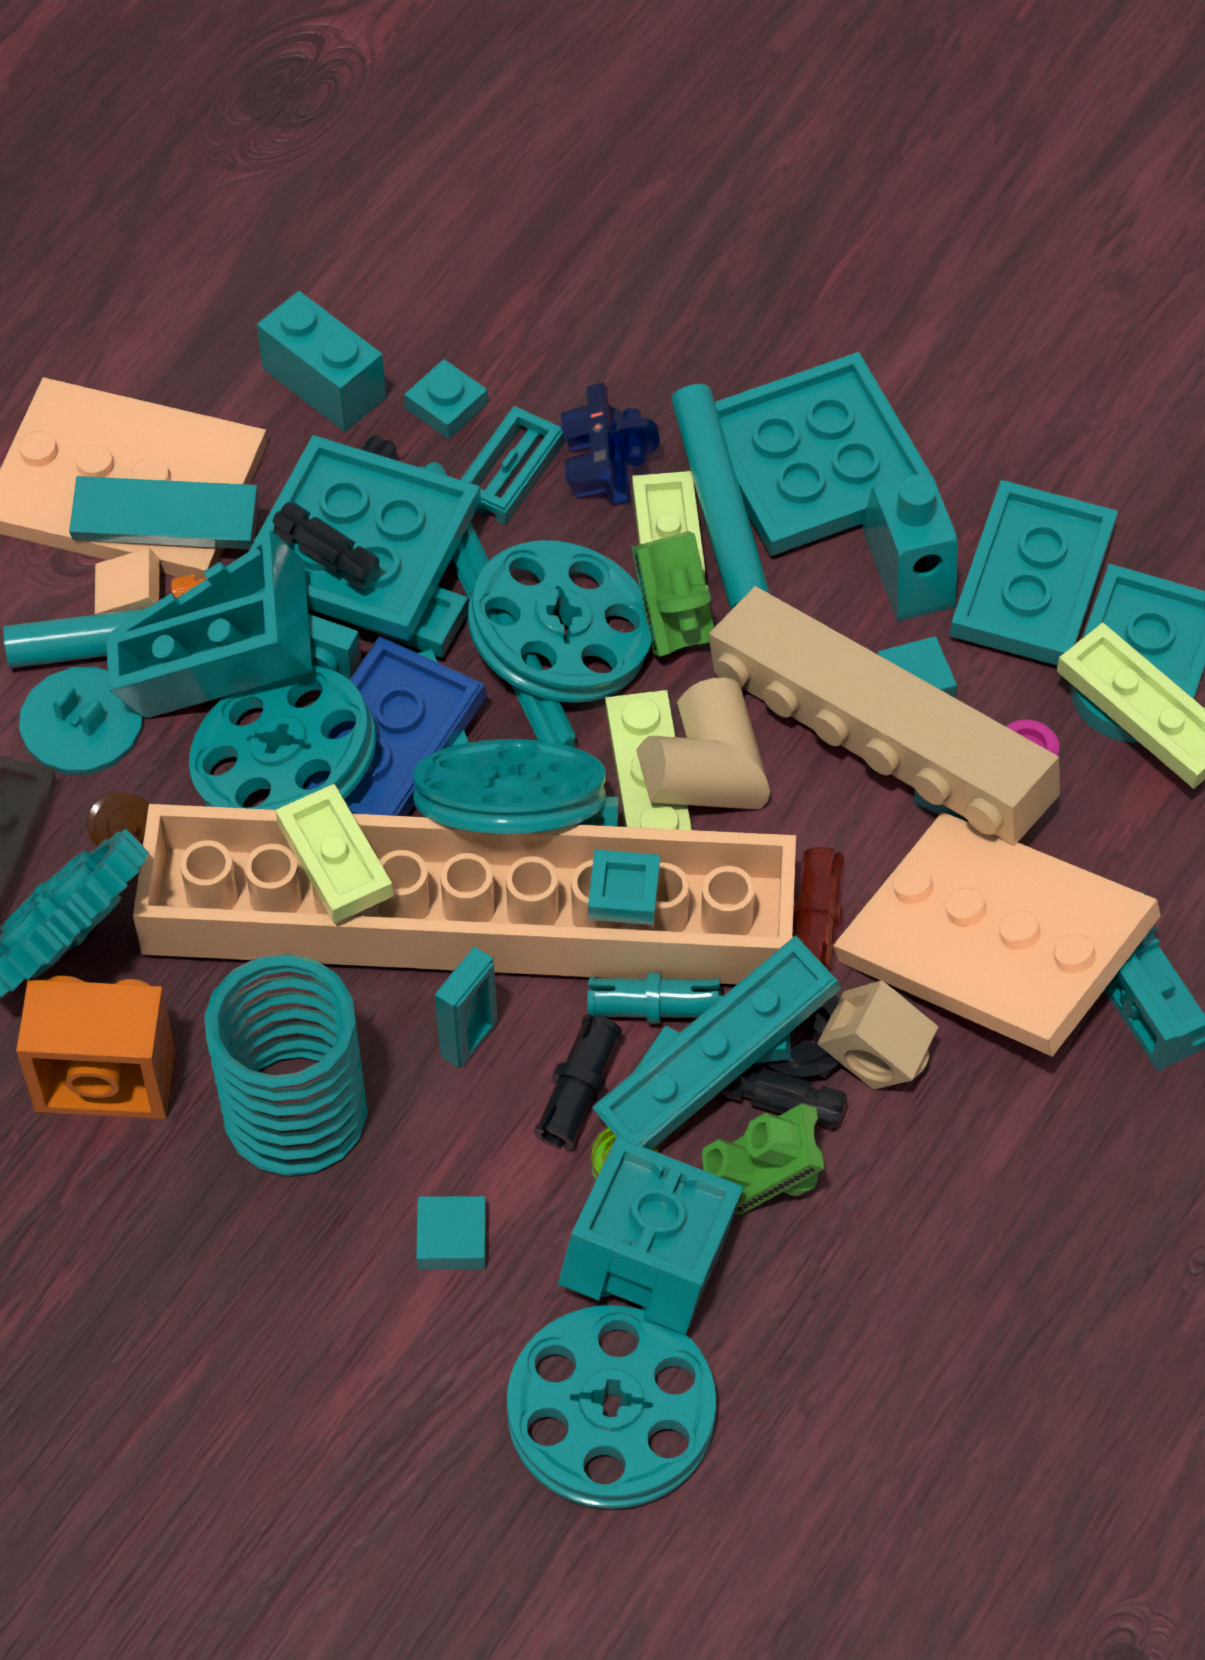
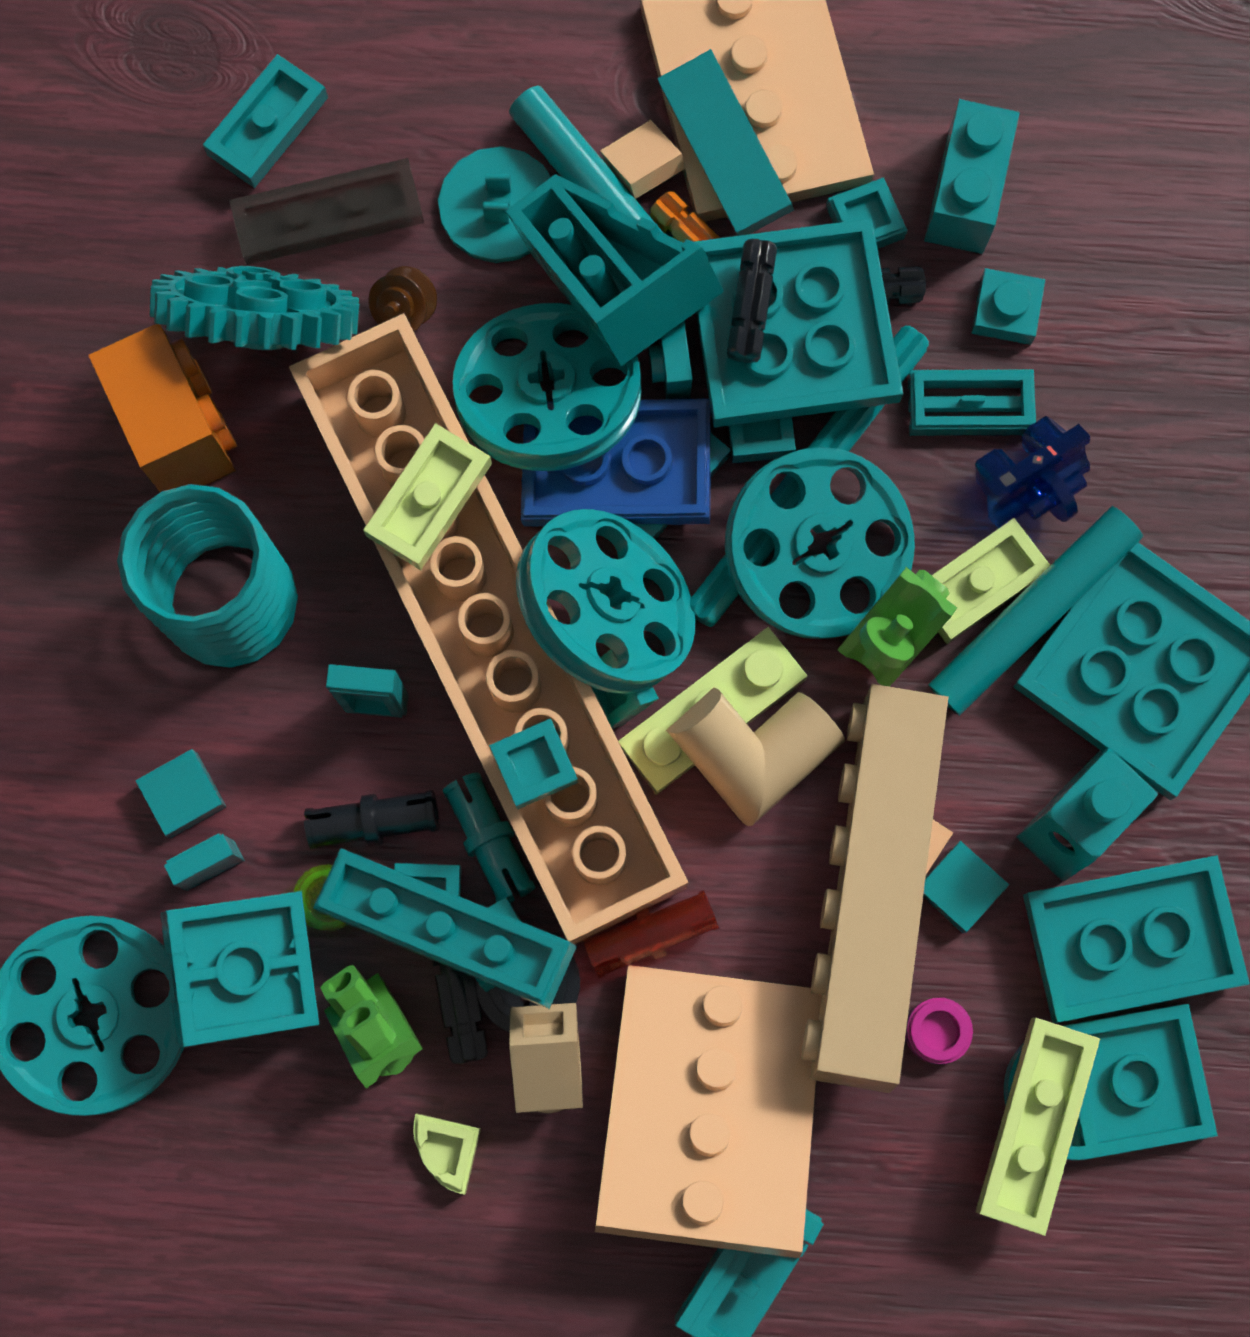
camera: 60 degrees right, 20 degrees up
none -> teal tile [164,833,245,891]
none -> yellowish green tile [413,1113,481,1195]
none -> teal tile [826,177,907,249]

